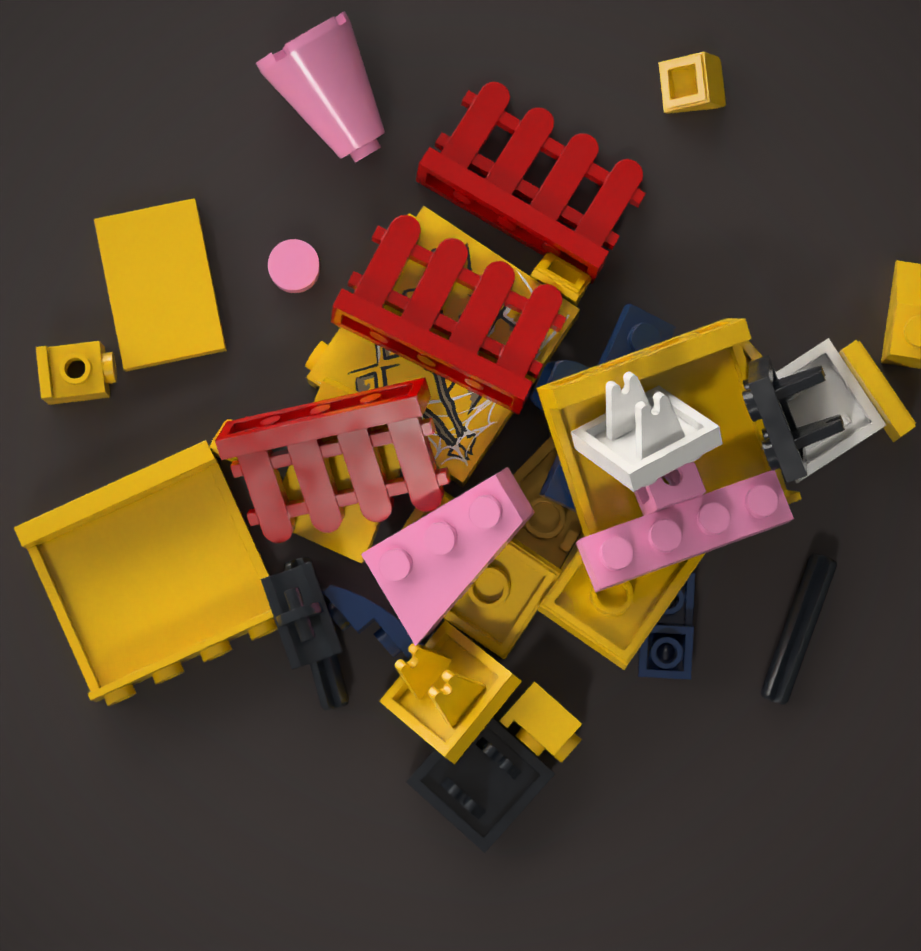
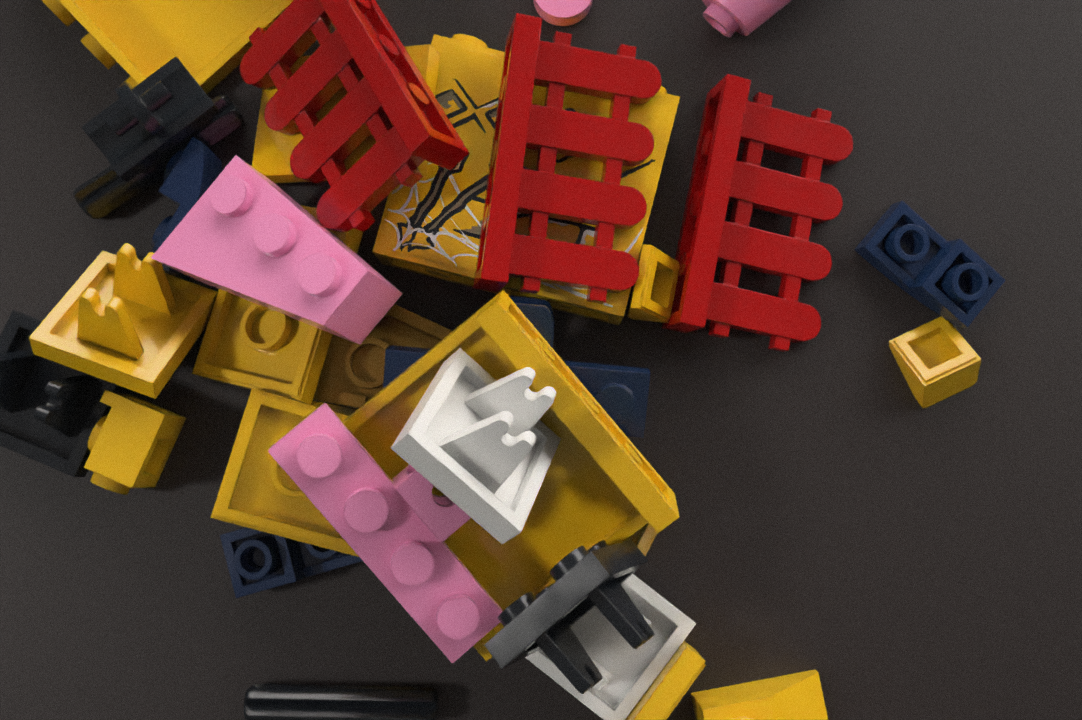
camera: 65 degrees right, 0 degrees up
none -> dark blue slope [854,200,1006,328]

